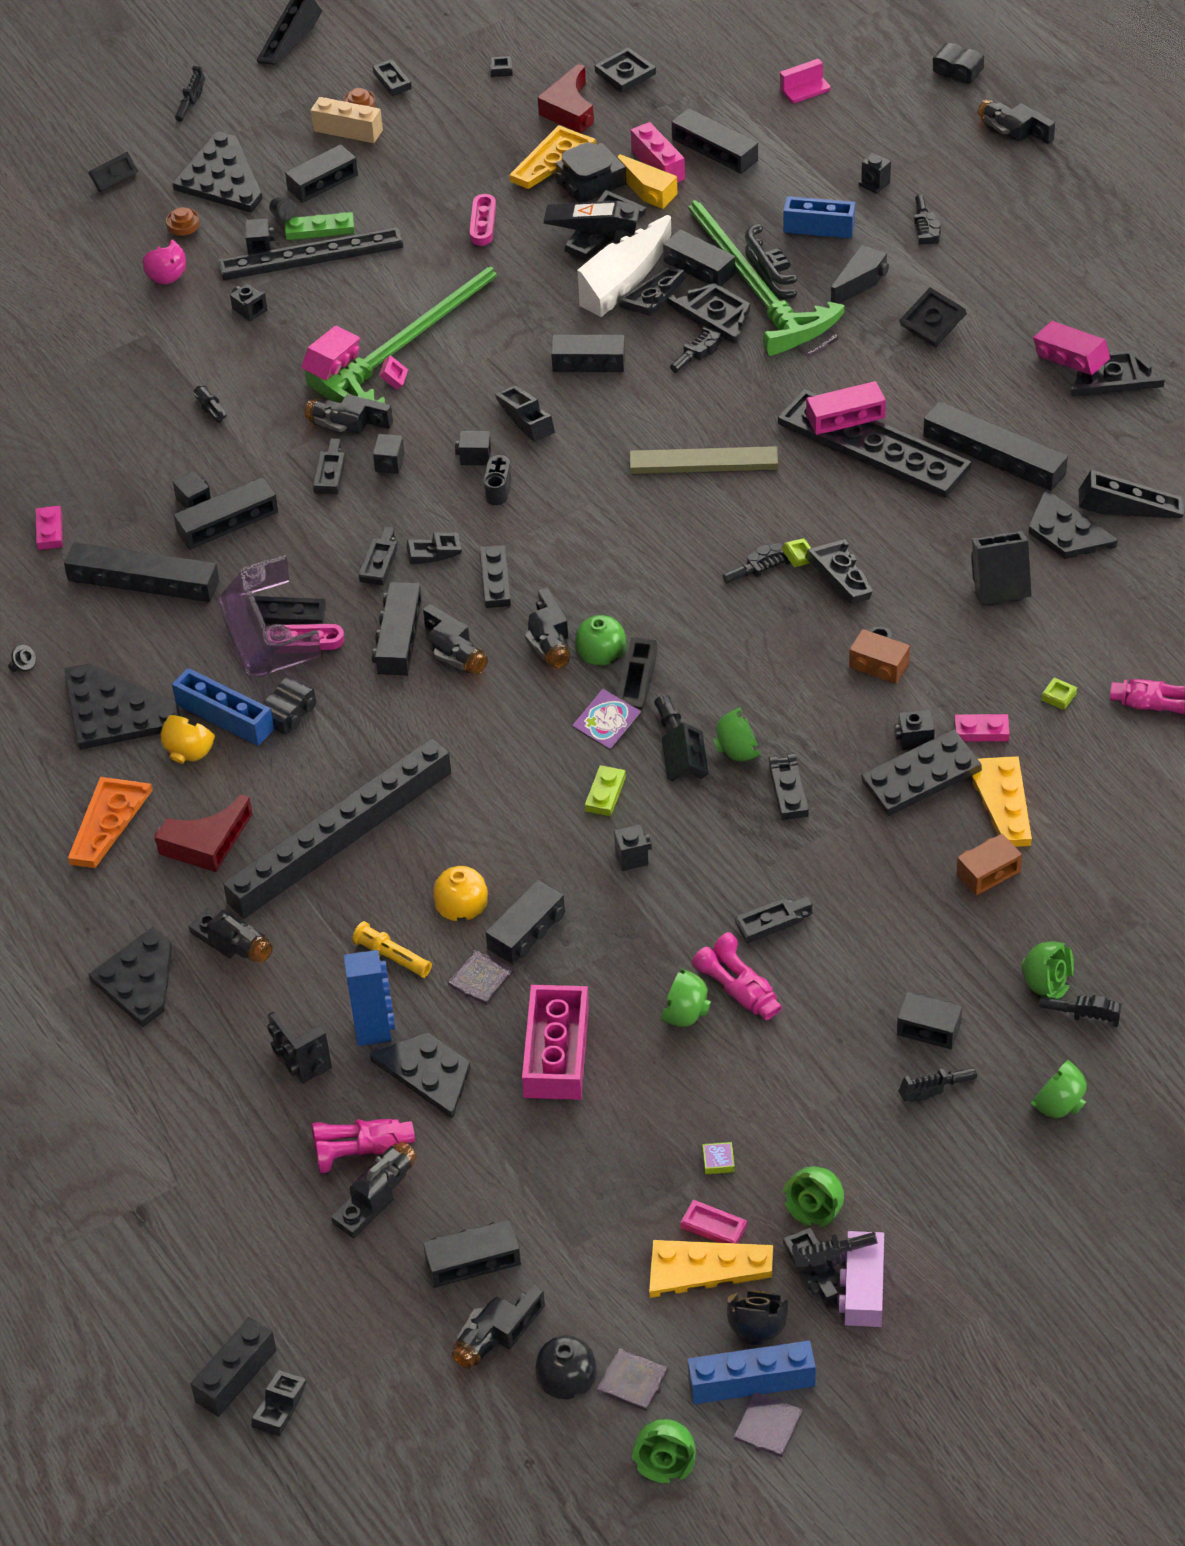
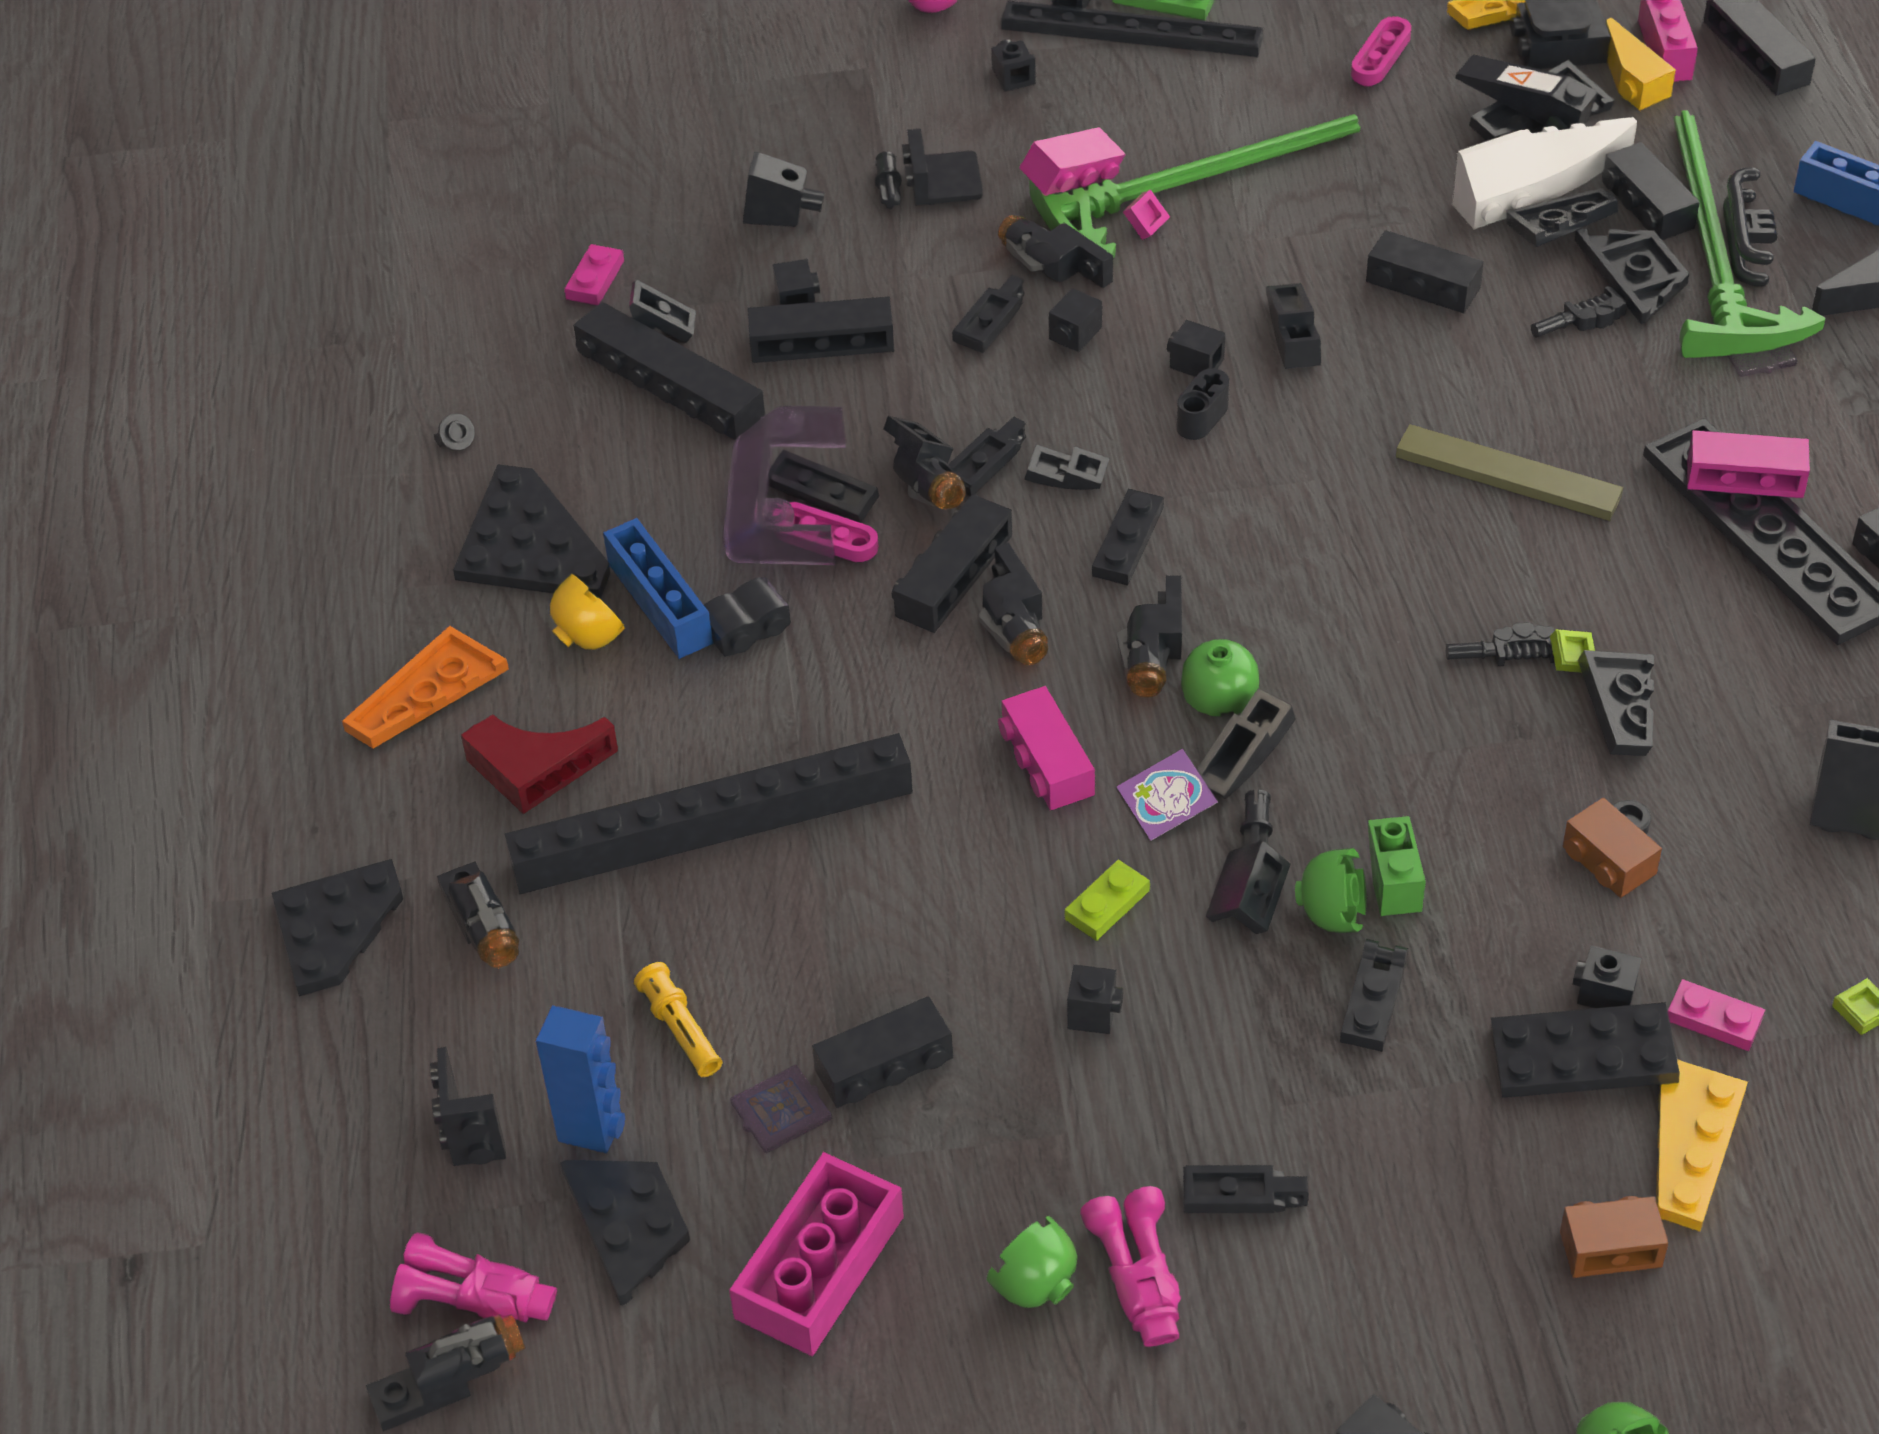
camera: 25 degrees right, 0 degrees up
yellow cylinder [433,866,488,921] -> none
none -> black slope [629,279,696,343]
none -> black torso [743,152,825,227]
none -> black plate [883,416,966,509]
none -> black bracket [902,128,983,206]
none -> dark pink brick [998,686,1095,811]
none -> bright green slope [1368,816,1426,916]

